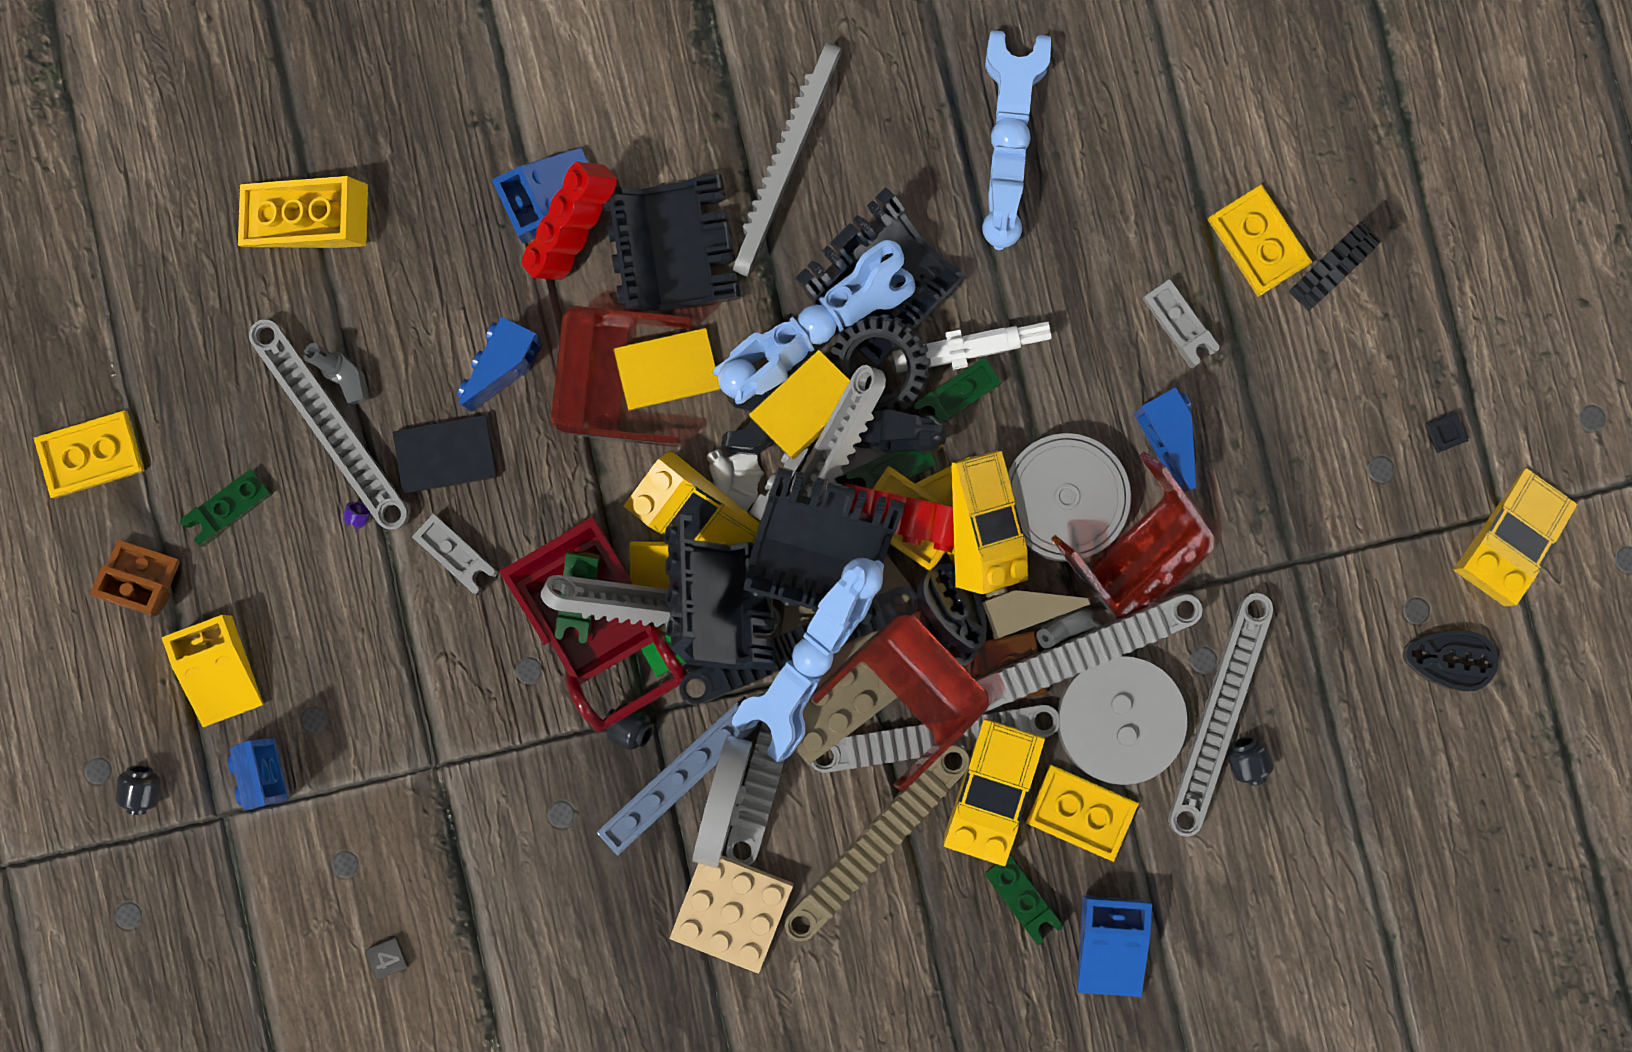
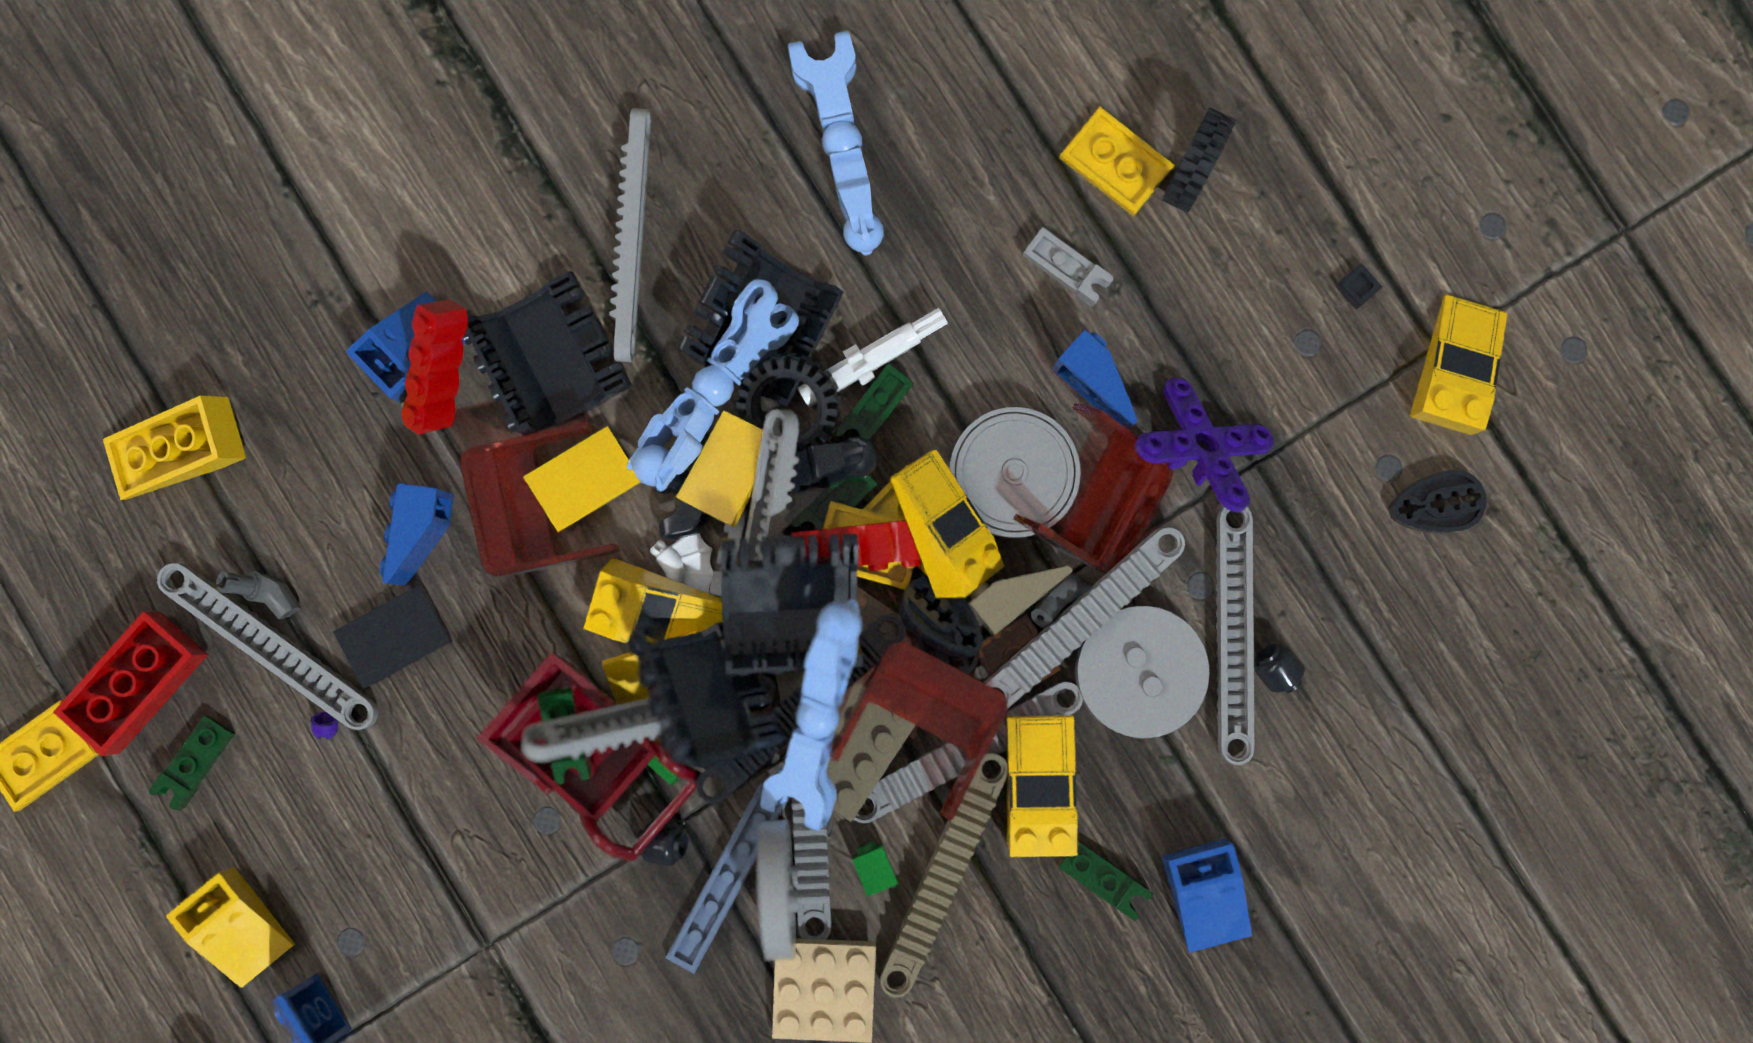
camera: 20 degrees left, 0 degrees up
dark orange brick [89,540,180,616] -> none
light grey plate [412,514,499,596] -> none
yellow tile [1025,764,1139,862] -> none
none -> red brick [53,611,209,756]
none -> green brick [852,841,898,897]
none -> dark purple piece [1135,378,1274,512]

